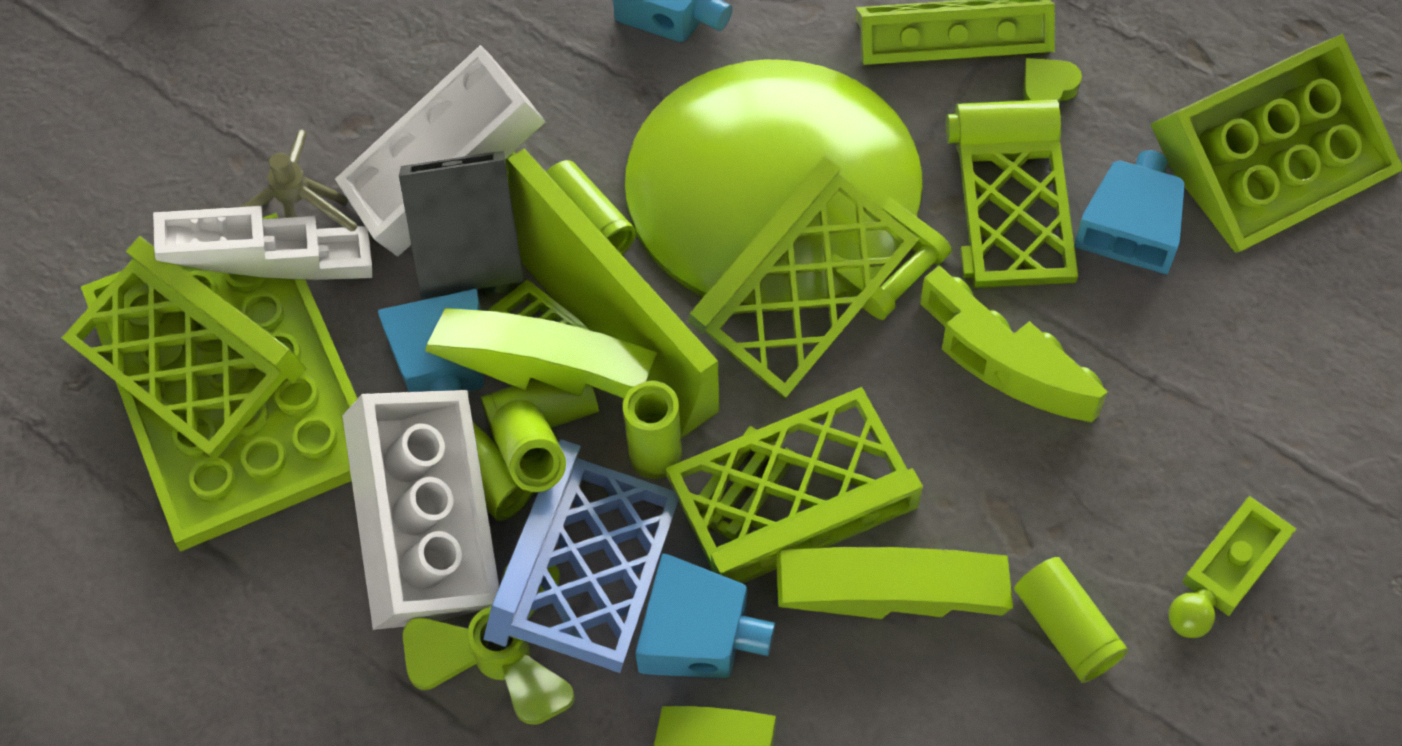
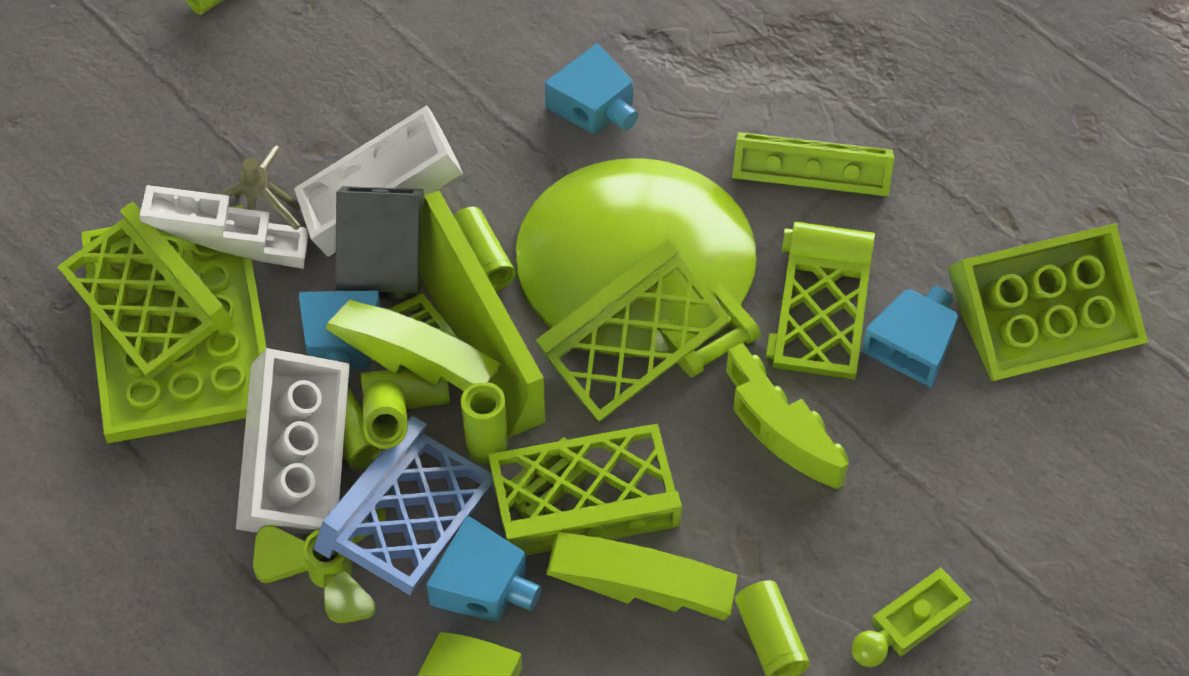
camera: 10 degrees right, 5 degrees down
lime tile [1023,58,1082,105] -> none

